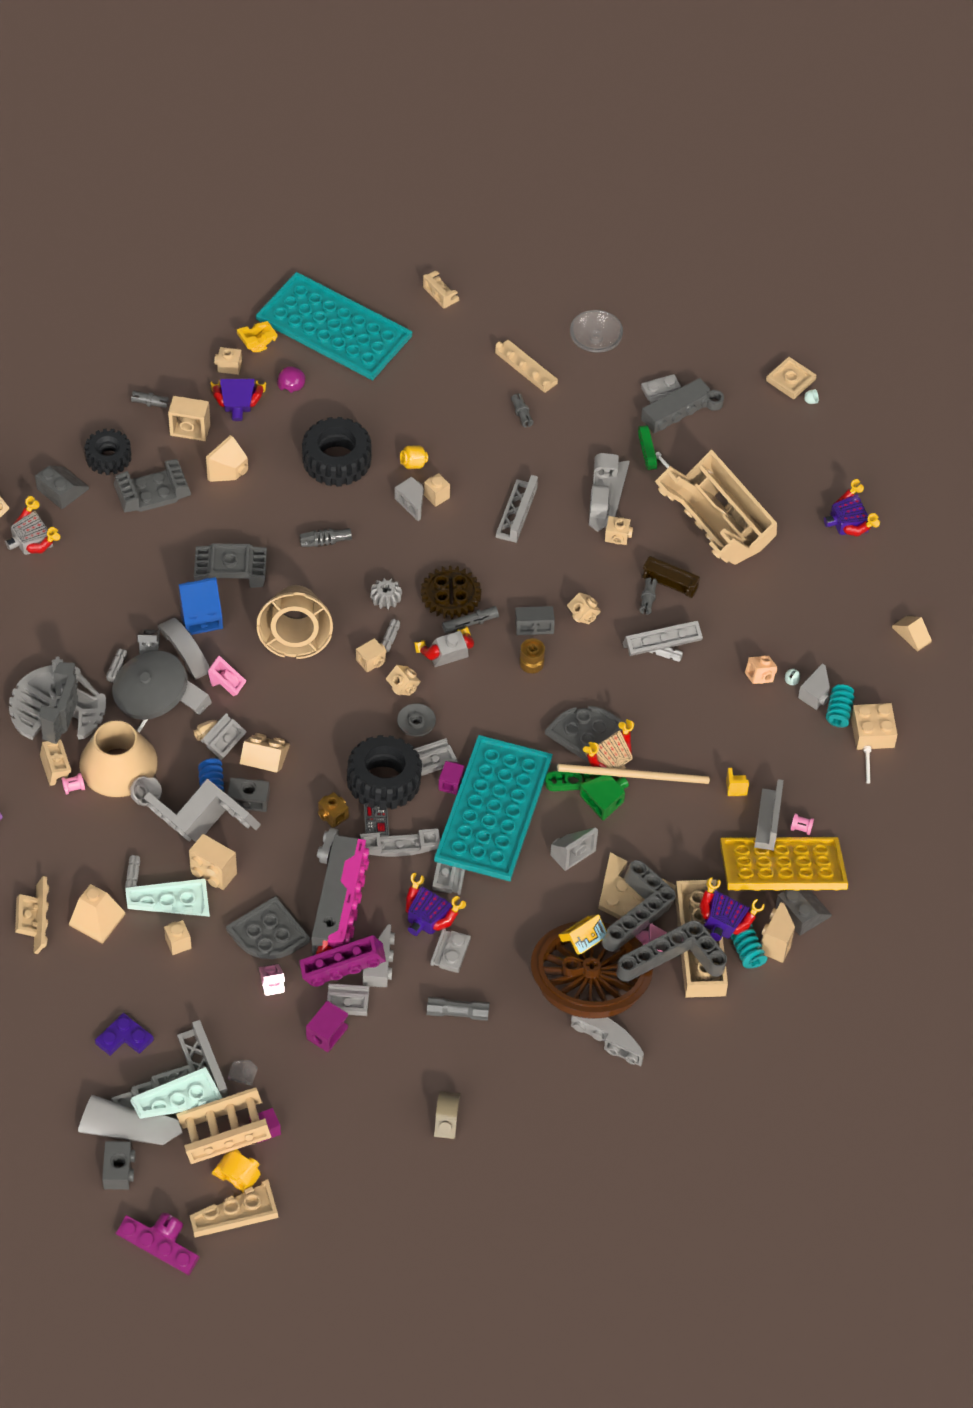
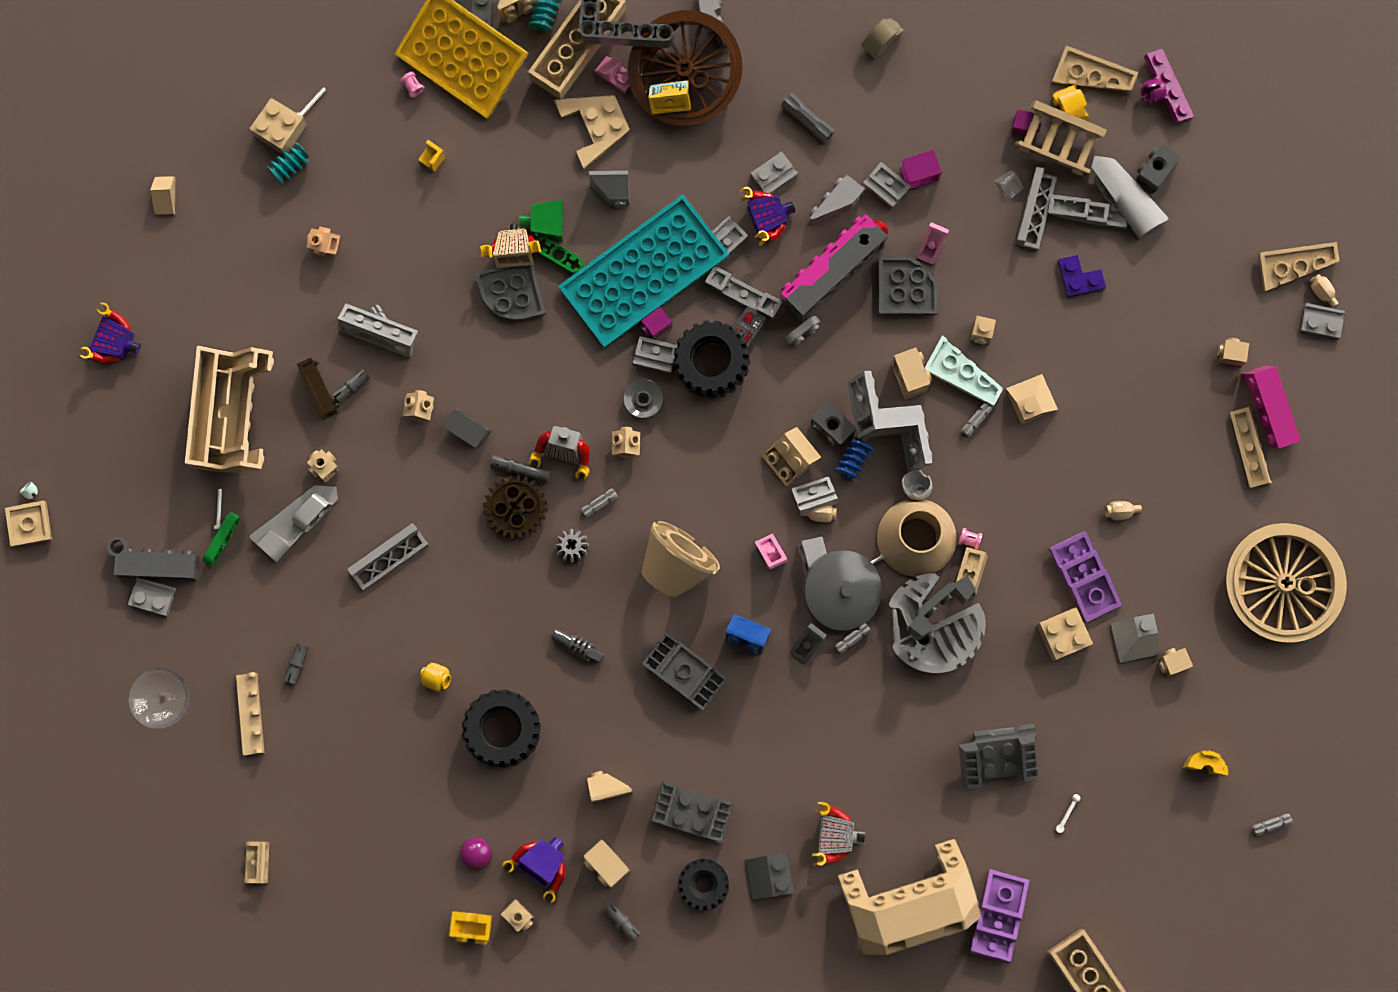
camera: 140 degrees left, 25 degrees up
tan bracket [15,876,49,954] -> none
light aqua wing [131,1067,222,1119] -> none
light grey slope [158,618,210,680] -> none
teal plate [256,272,412,381] -> none
magenta brick [299,935,386,987] -> none
pearl gold brick [318,792,349,828] -> none
tan brick [356,638,386,672] -> none
light grey slope [395,477,424,521] -> none
tan brick [424,473,450,507] -> none
pearl gold wheel [520,638,545,674] -> none
tan piece [557,764,710,784] -> none
dark grey beam [602,860,676,951] -> none
torso [699,877,764,941] -> none
light grey fence [754,779,784,850] -> none
light aqua hinge [785,668,800,685] -> none
light grey slope [798,663,830,710] -> none

